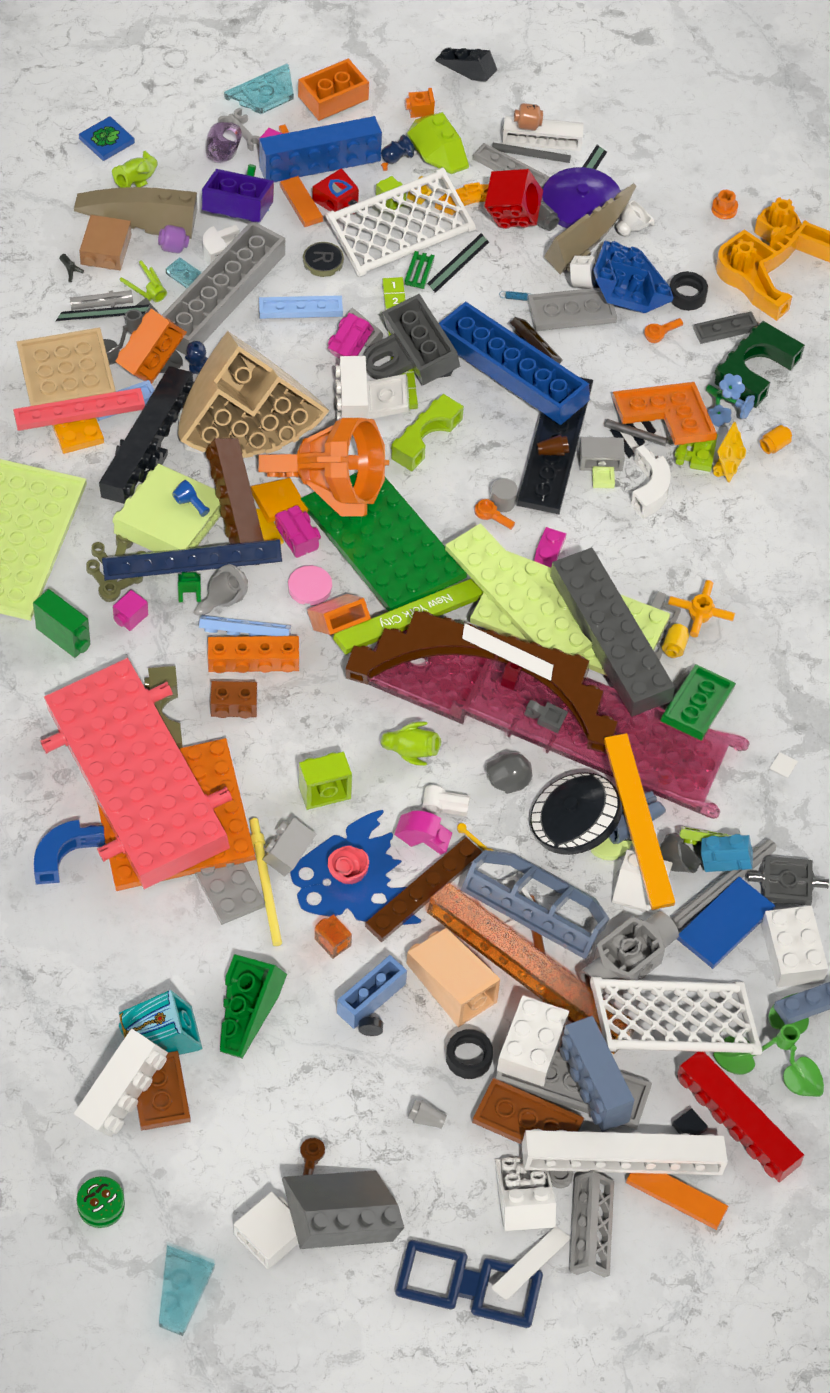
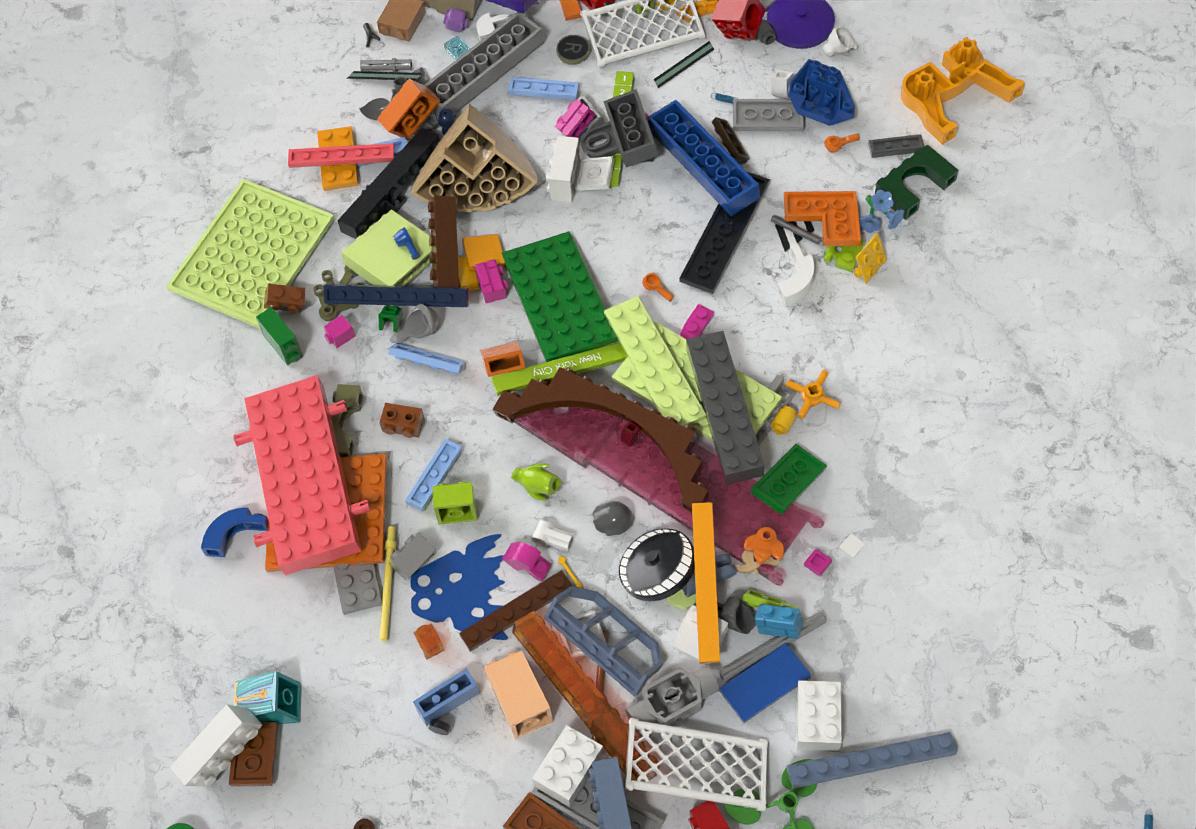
camera: 20 degrees right, 5 degrees up
tan plate [16,327,116,406] -> none
lime plant [120,260,167,302] -> none
orange brick [208,636,299,673] -> none
green wedge [220,954,287,1059] -> none
orange plate [259,418,389,516] -> none
bright pink tile [288,565,332,605] -> none
coral hair [328,846,369,884] -> none
lime arch [391,394,464,472] -> none
green tile [404,251,435,289] -> none
light grey cone [408,1100,447,1129] -> none
black tyre [446,1029,493,1079] -> none
white sticker [462,624,553,680] -> none
light grey piece [490,478,518,512] -> none
dark grey plate [524,700,568,734] -> none
reddish brown cone [537,434,569,456] -> none
dark tan wedge [544,183,636,274] -> none
light grey brick [579,436,625,471] -> none
yellowish green tile [592,466,615,488] -> none
flat silver piece [656,666,691,713] -> none
black tyre [670,271,708,311] -> none
orange piece [712,189,738,220] -> none
dark grey plate [748,856,829,906] -> none
light orange brick [760,425,792,454] -> none
none -> dark orange brick [264,283,305,313]
none -> light blue plate [405,439,463,512]
none -> tan piece [736,550,780,575]
none -> orange plate [744,527,784,564]
none -> dark pink tile [804,549,832,577]

